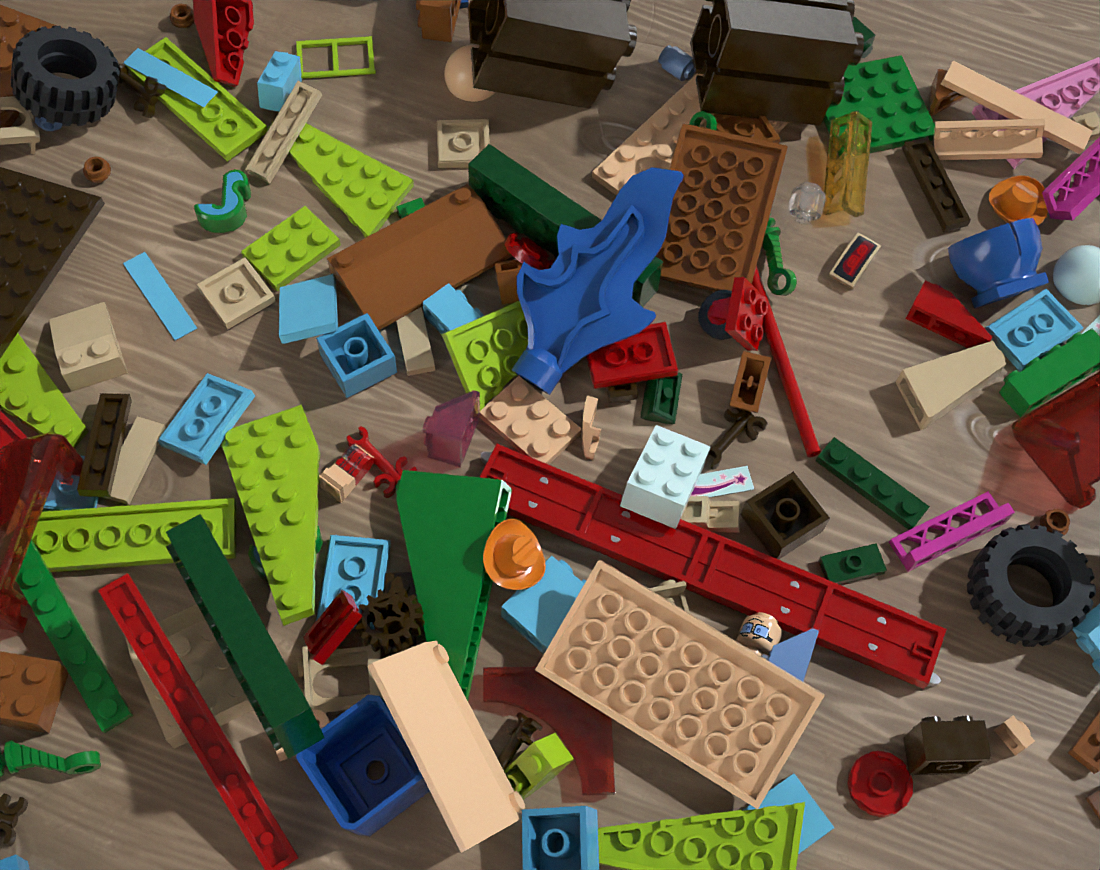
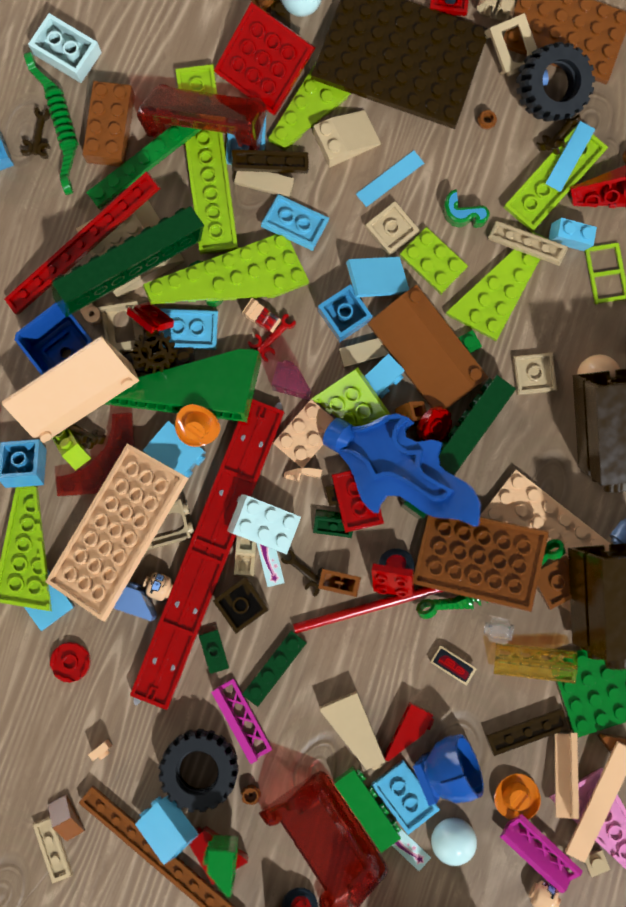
camera: 90 degrees right, 20 degrees up
dark brown brick [903,716,991,775] -> none

